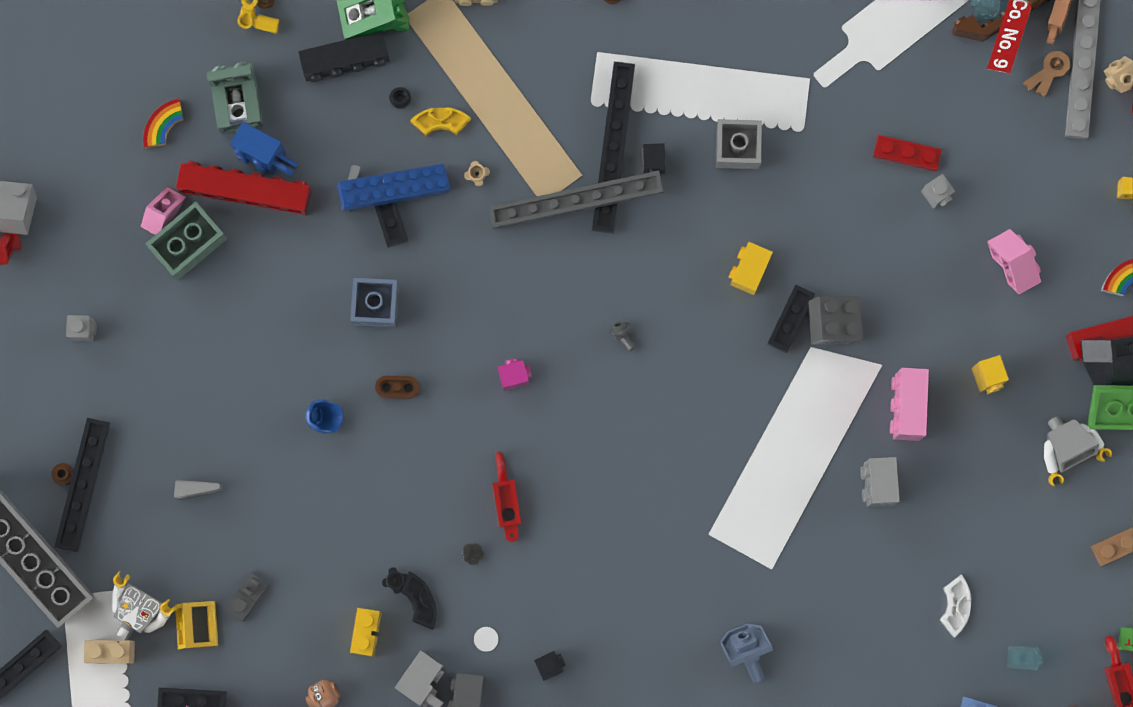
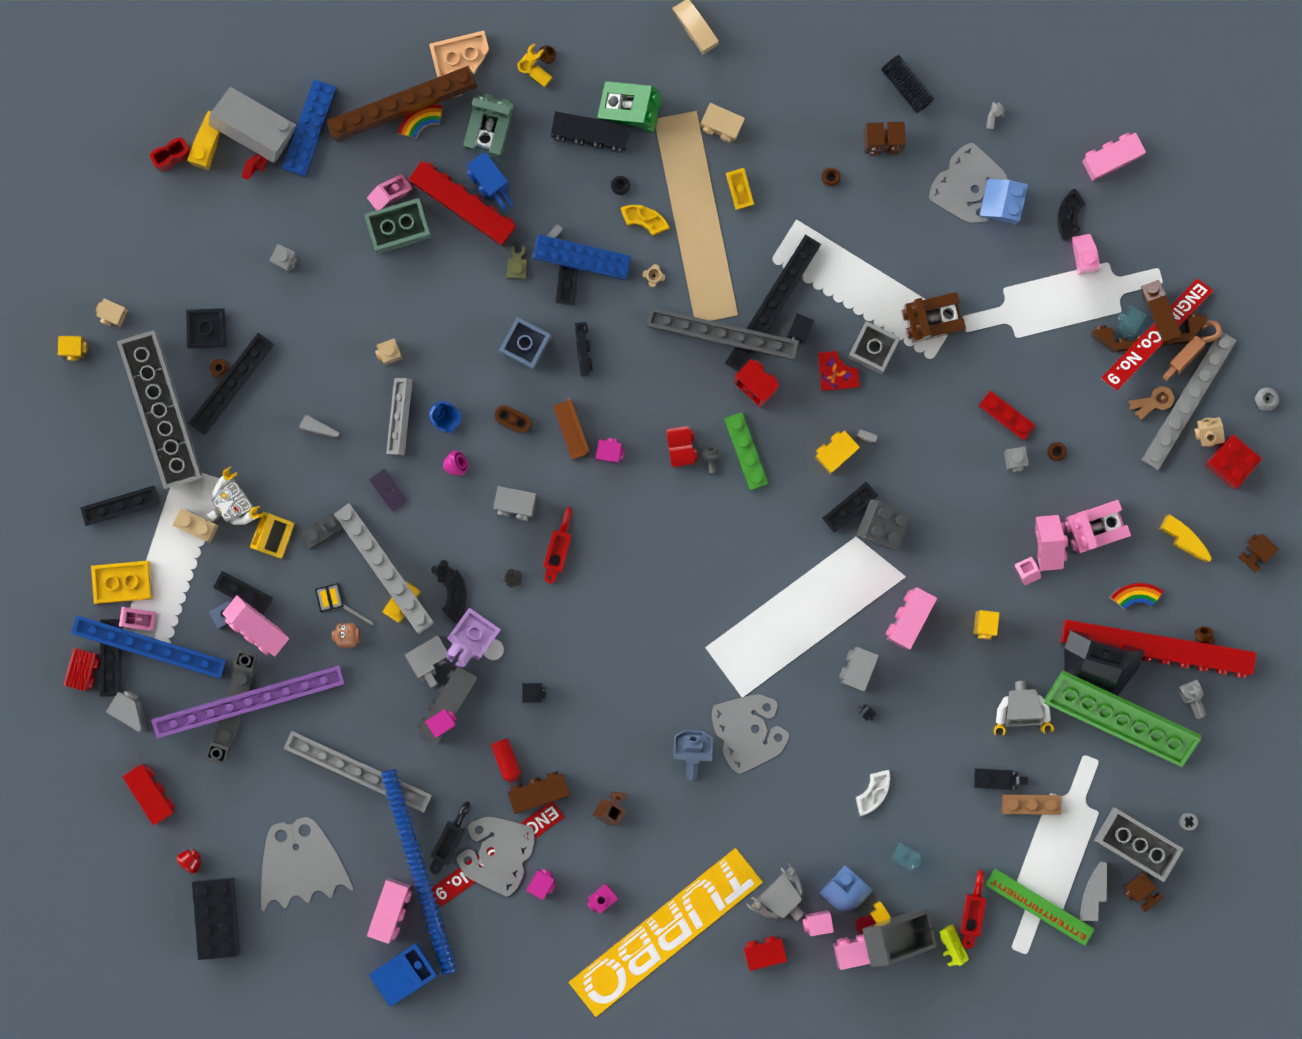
camera: 20 degrees right, 5 degrees up
none -> black plate [186,308,226,348]
none -> blue piece [282,79,337,178]
none -> piece [315,583,374,625]
none -> reddish brown brick [326,66,478,142]
none -> light grey plate [334,503,434,634]
none -> clear purple slope [369,469,408,512]
none -> tan brick [375,338,403,366]
none -> light grey plate [386,378,413,455]
none -> light nougat plate [429,31,489,98]
none -> dark pink cone [443,450,468,476]
none -> lavender plate [446,608,501,667]
none -> light grey brick [493,486,537,521]
none -> olive plate [507,245,527,280]
none -> dark orange panel [553,398,590,460]
none -> black hinge [575,322,593,377]
none -> red brick [666,426,698,468]
none -> light grey piece [712,694,789,774]
none -> bright green plate [724,412,768,491]
none -> yellow plate [726,168,754,210]
none -> red brick [733,359,779,408]
none -> red tile [818,351,860,391]
none -> light grey tile [856,430,878,444]
none -> black plate [859,703,876,721]
none -> reddish brown brick [901,292,966,343]
none -> black hinge [974,768,1028,790]
none -> bright pink slope [1015,557,1041,585]
none -> reddish brown plate [1047,442,1067,461]
none -> bright pink brick [1064,500,1131,554]

